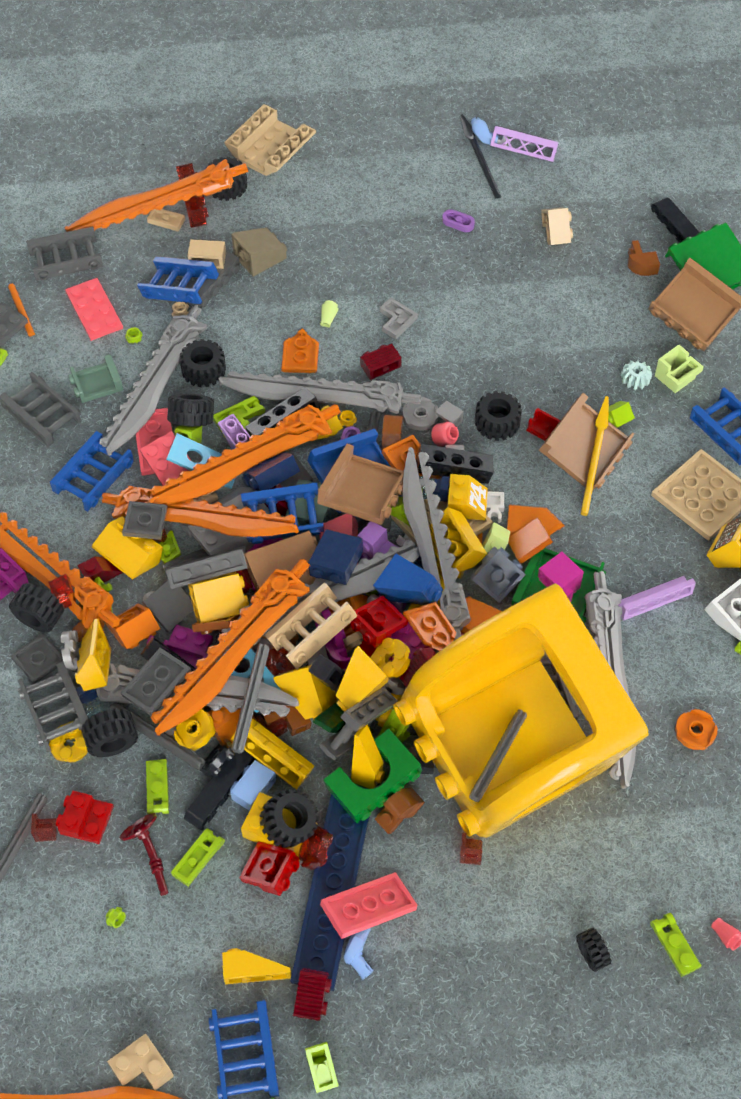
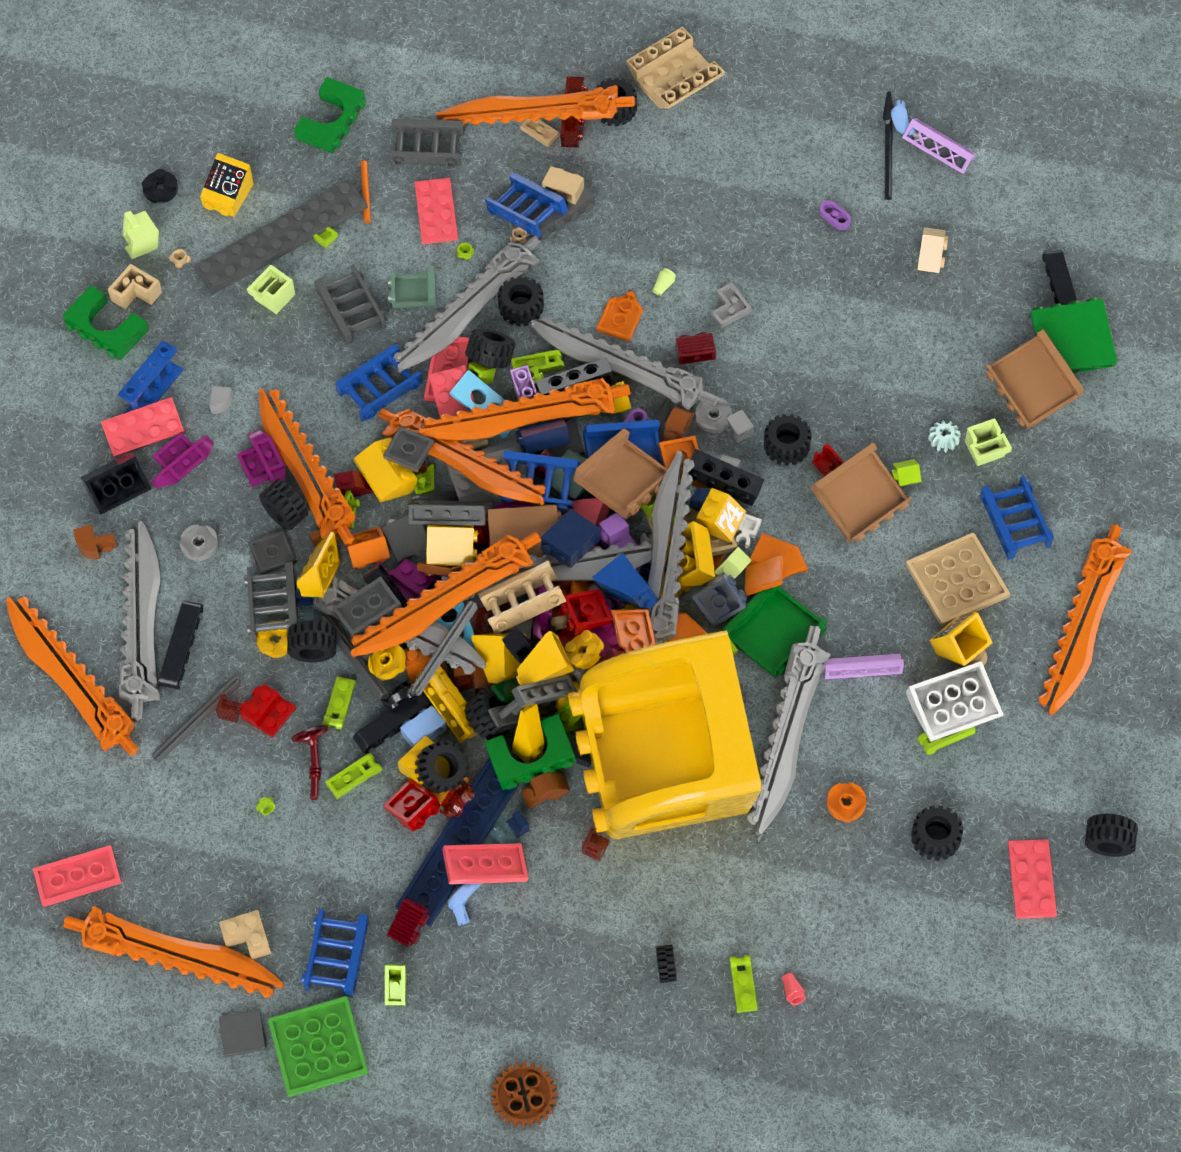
camera: 20 degrees right, 5 degrees up
clear red plate [48,574,74,609] -> none
light grey plate [61,630,81,671] -> none
yellow slope [222,948,291,985] -> none
dark tan slope [231,227,287,277] -> none
yellow plate [339,410,357,427] -> none
coral head [431,422,459,447] -> none
dark grey axle [469,709,527,802] -> none
dark pink plate [538,552,584,602] -> none
yellow piece [580,396,609,516] -> none
dark orange brick [627,240,660,276] -> none
none -> black tyre [465,686,517,740]
none -> leg [490,810,530,844]

